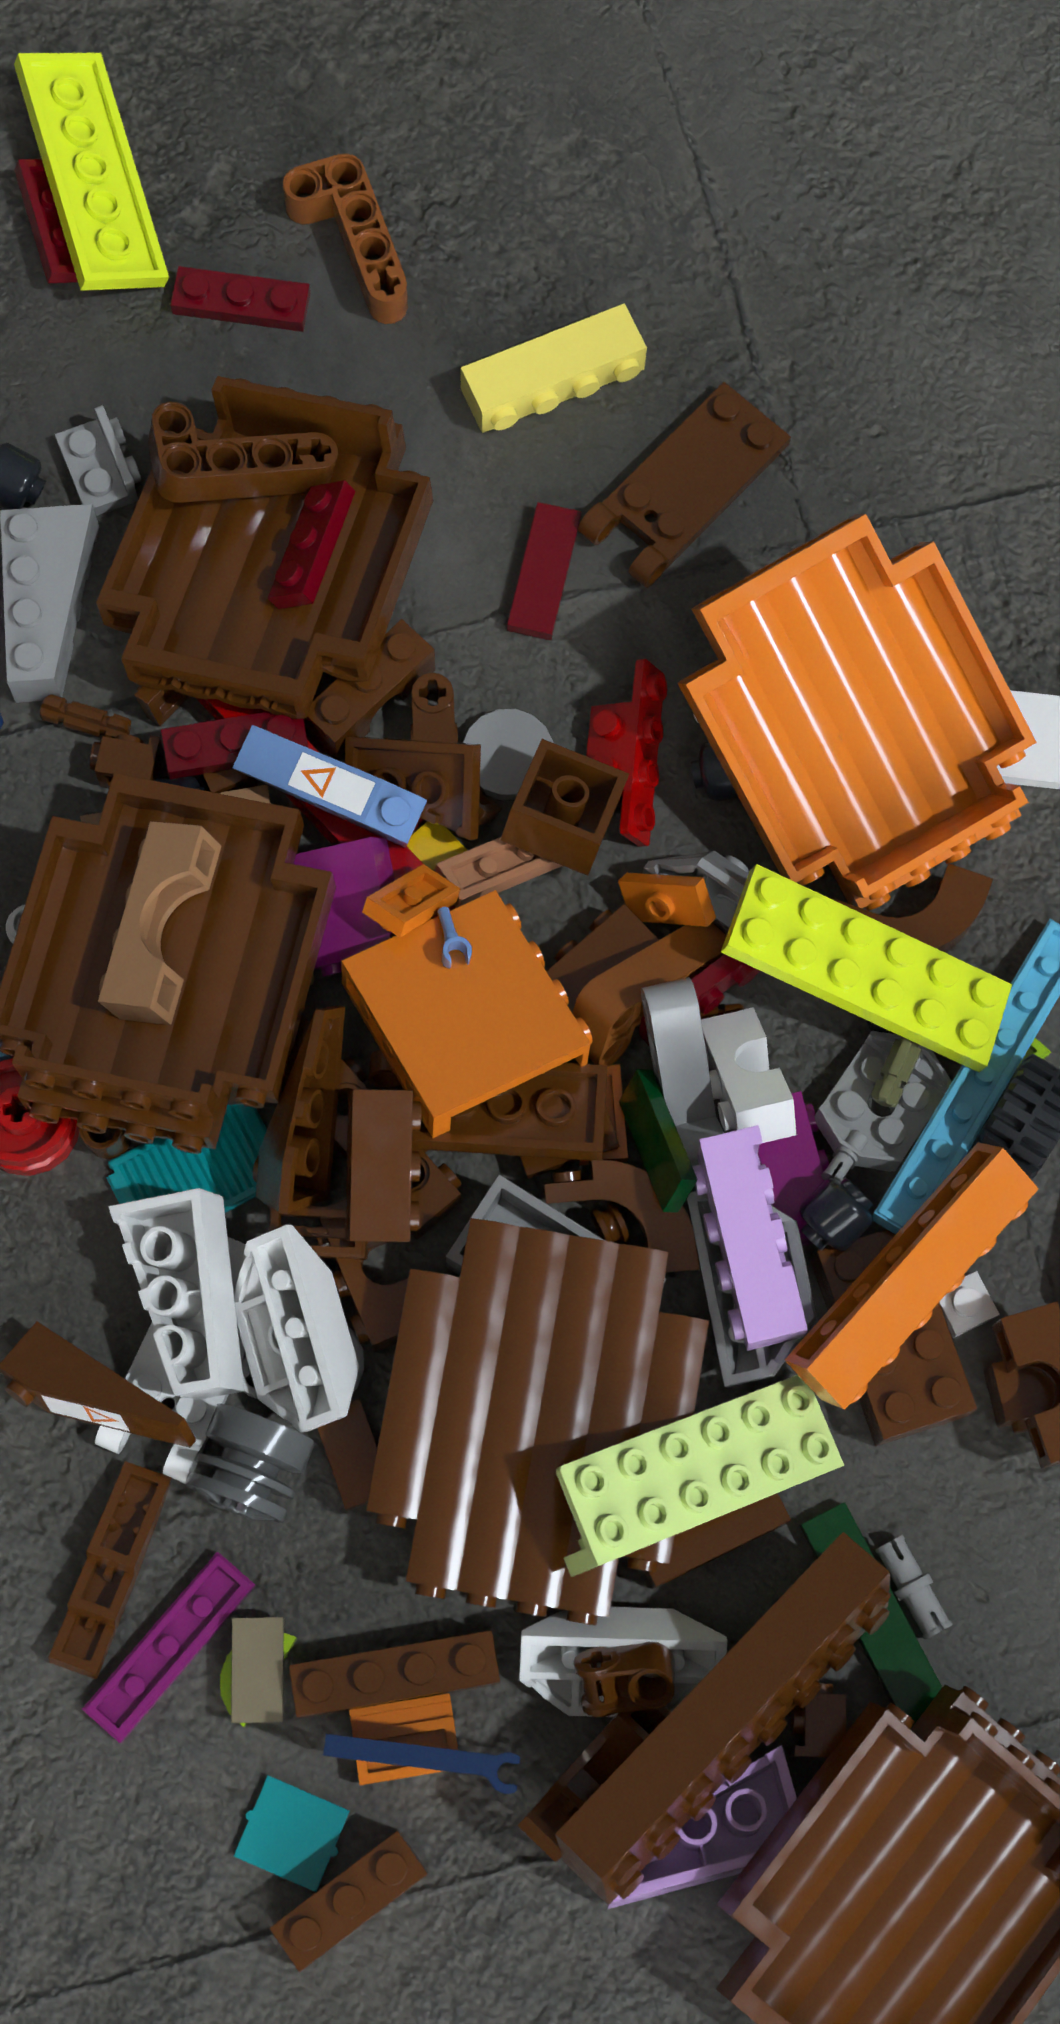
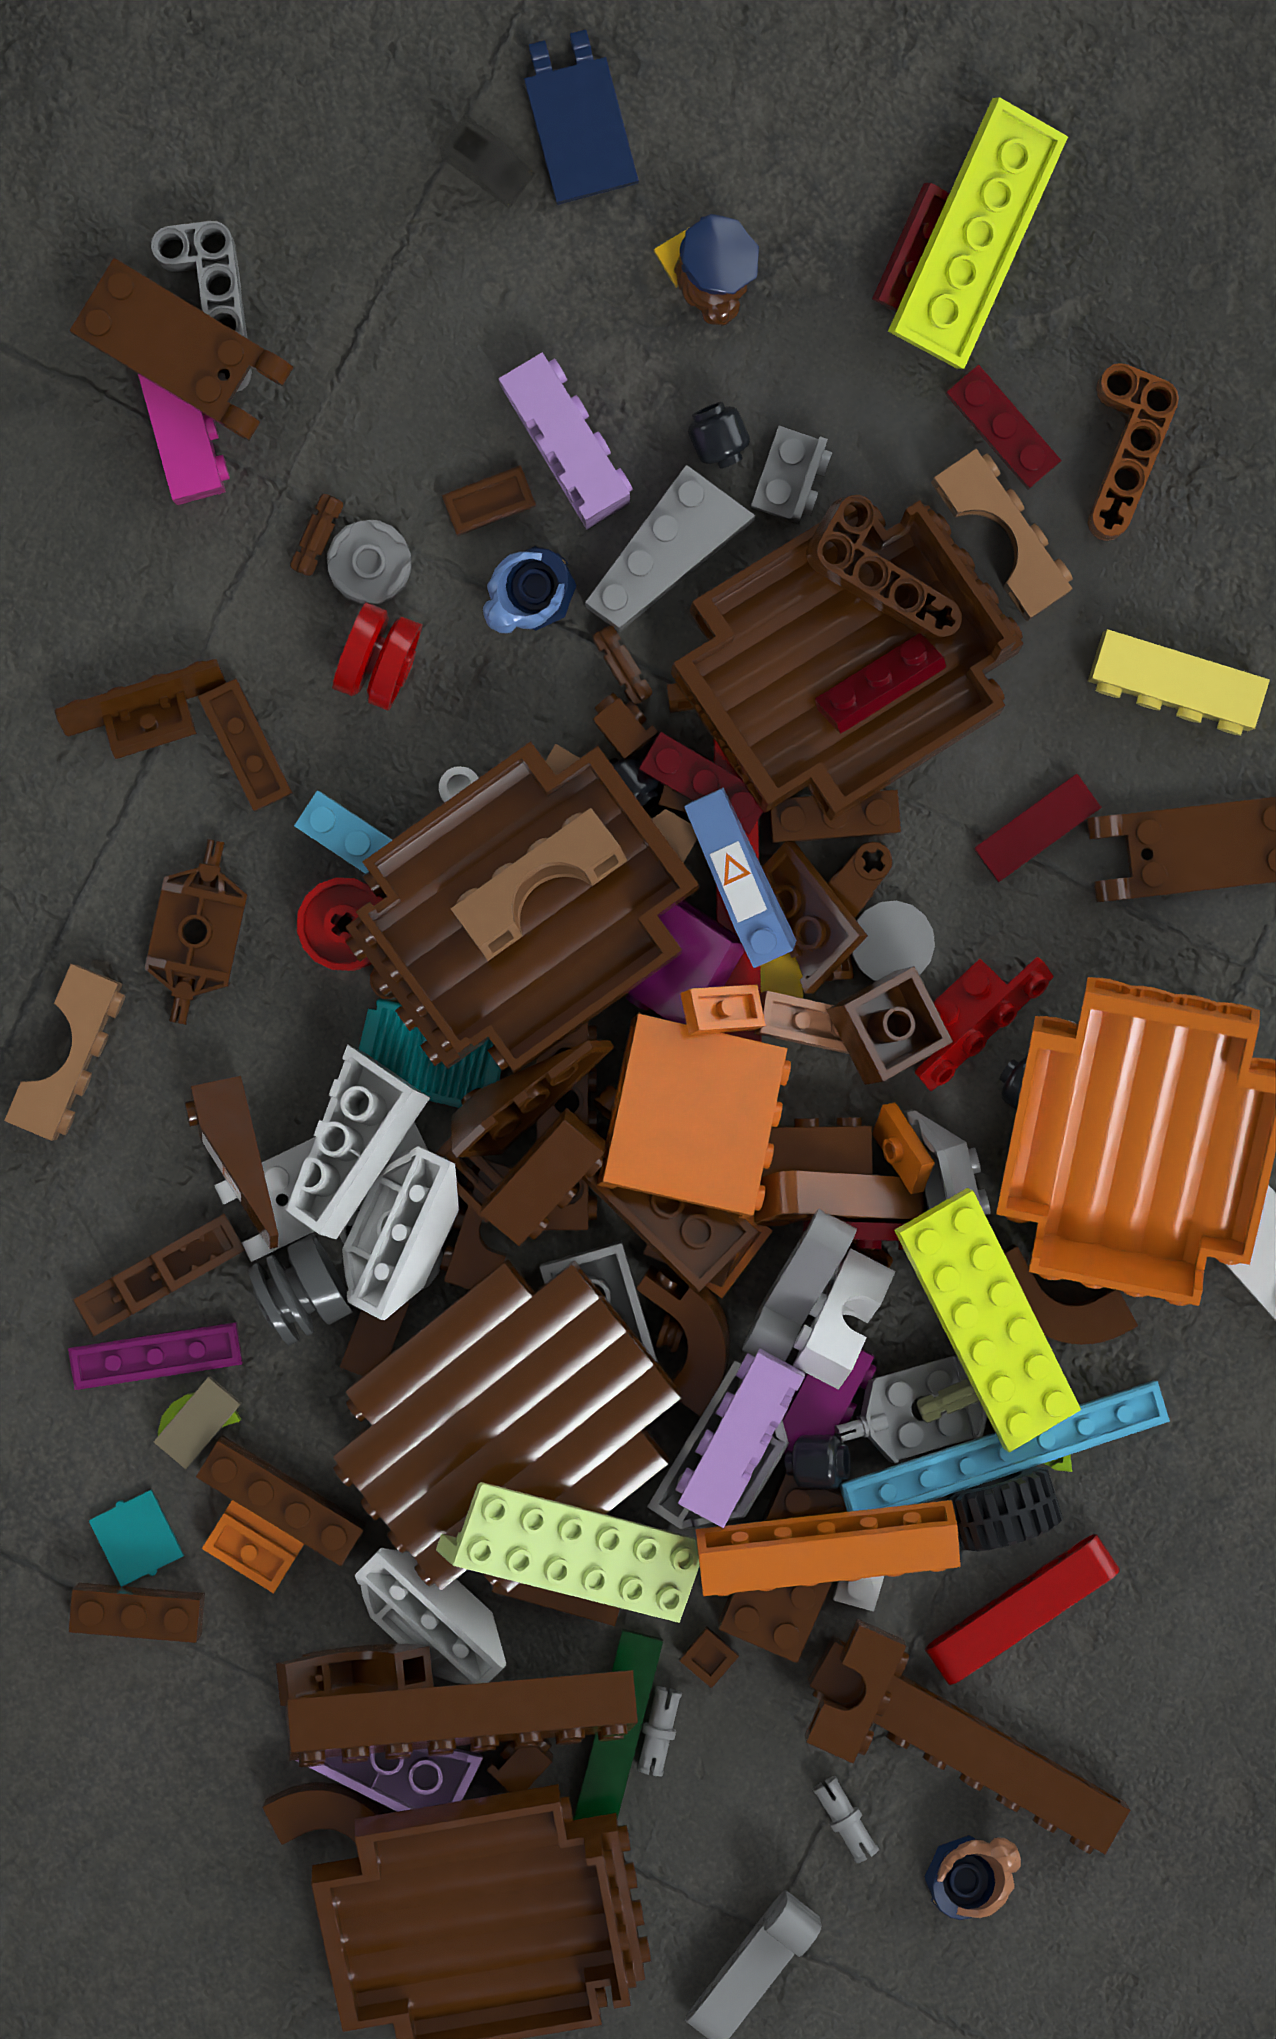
camera: 45 degrees right, 15 degrees up
dark blue tile [323,1734,520,1794] -> none
medium blue hand [437,907,472,969] -> none
reddish brown piece [573,1642,675,1717] -> none
dark green tile [619,1069,698,1213] -> none
none -> reddish brown arch [262,1782,385,1845]
none -> reddish brown plate [679,1626,739,1688]
none -> medium nougat arch [931,449,1073,622]

